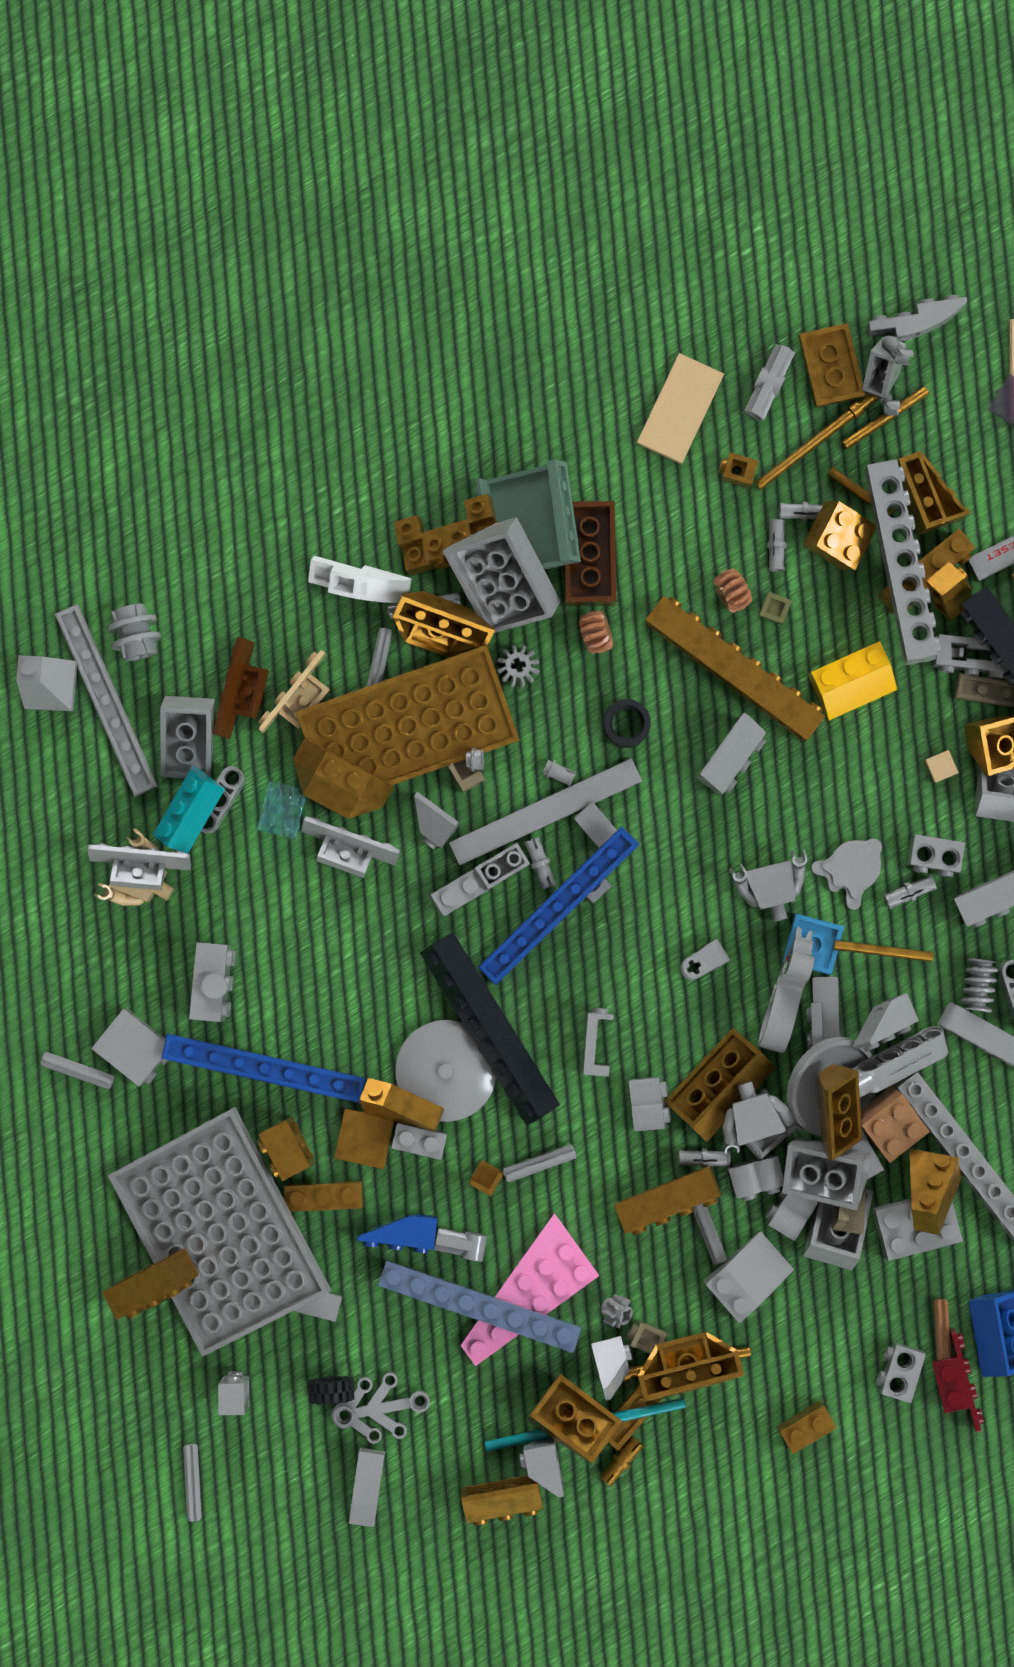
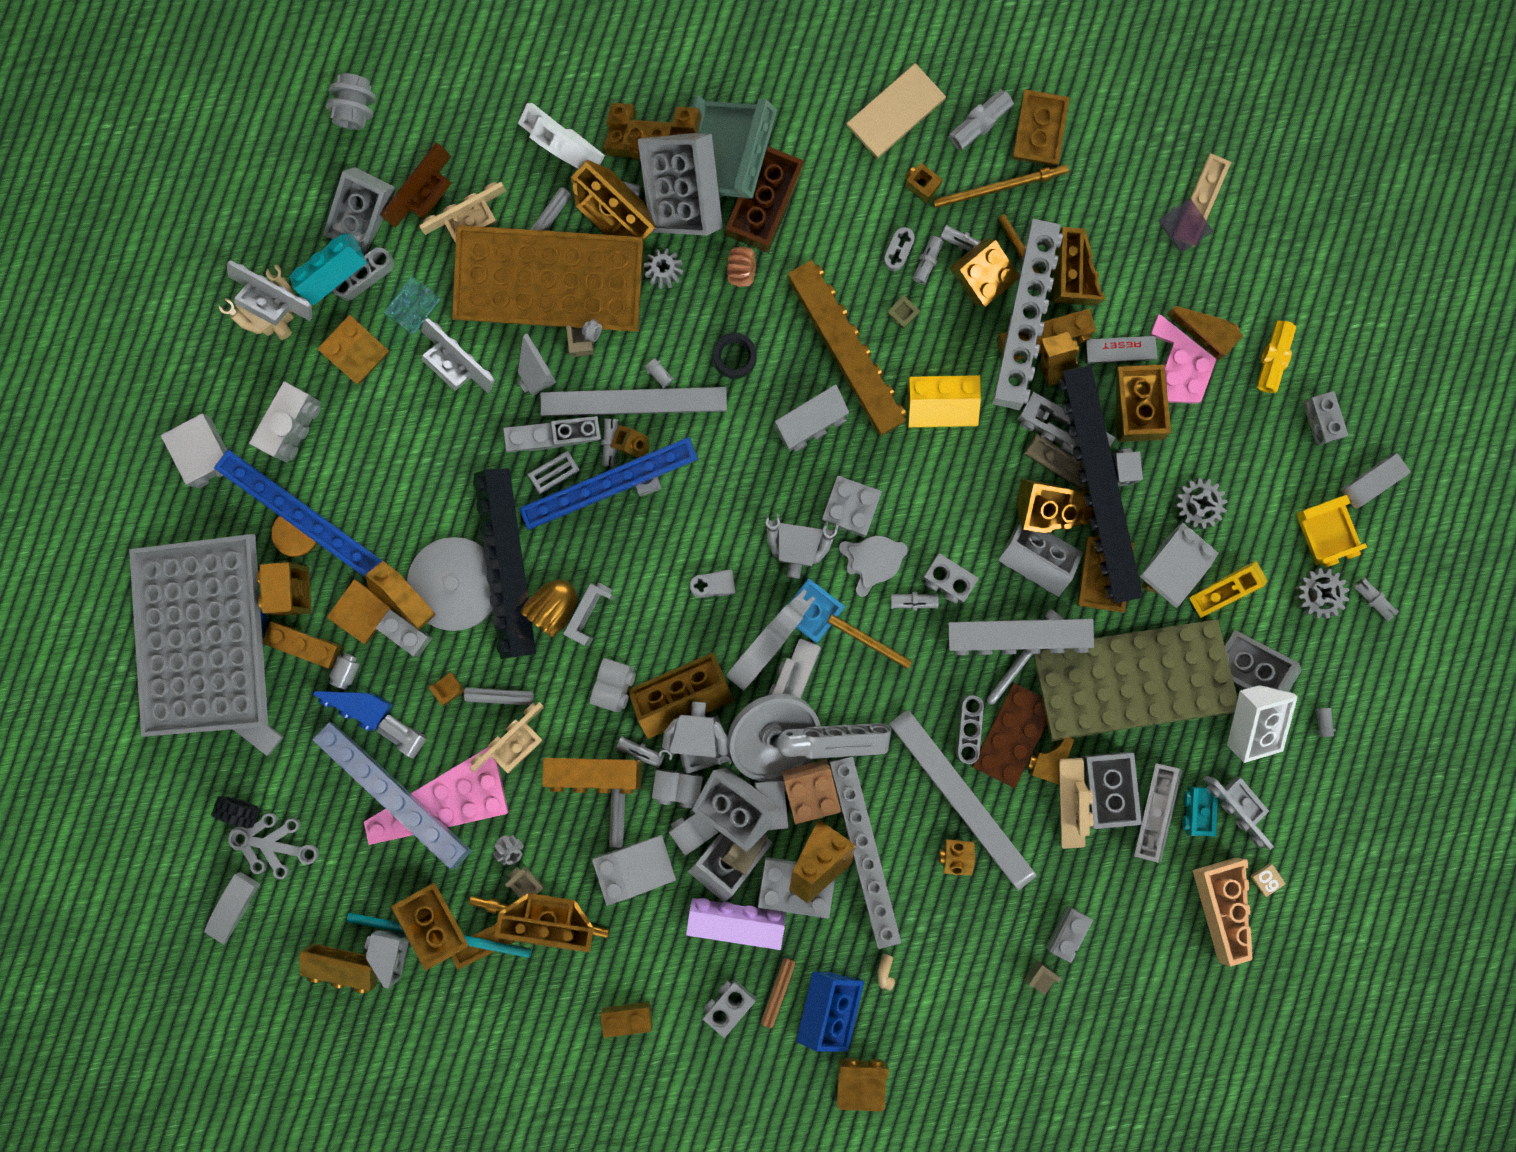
camera: 25 degrees right, 0 degrees up
light grey slope [16,655,77,711] -> none
light grey axle [41,1052,114,1089] -> none
light grey tile [55,604,158,797] -> none
pearl gold brick [102,1248,199,1320] -> none
light grey axle [183,1444,201,1522] -> none
light grey brick [218,1371,249,1415] -> none
pearl gold wedge [293,738,394,819] -> none
light grey slope [574,802,617,848] -> none
slope [591,1336,632,1400] -> none
pearl gold pin [599,1436,644,1487] -> none
nougat gear [714,568,752,613] -> none
pearl gold slope [817,1064,862,1161] -> none
pearl gold bar [842,386,929,450] -> none
light grey slope [852,993,919,1052] -> none
light grey torso [862,336,913,416] -> none
light grey slope [866,295,967,342] -> none
tan tile [924,750,958,783] -> none
dark red bracket [932,1328,984,1433] -> none
light grey piece [961,958,999,1012] -> none
none -> pearl gold tile [271,516,317,557]
none -> pearl gold slope [318,315,390,385]
none -> light grey brick [329,653,360,690]
none -> tan bracket [469,702,544,774]
none -> pearl gold hair [521,579,578,637]
none -> light grey tile [528,450,580,495]
none -> pearl gold brick [610,425,650,458]
none -> lavender brick [686,898,786,950]
none -> light grey brick [821,476,882,538]
none -> light grey beam [884,227,915,271]

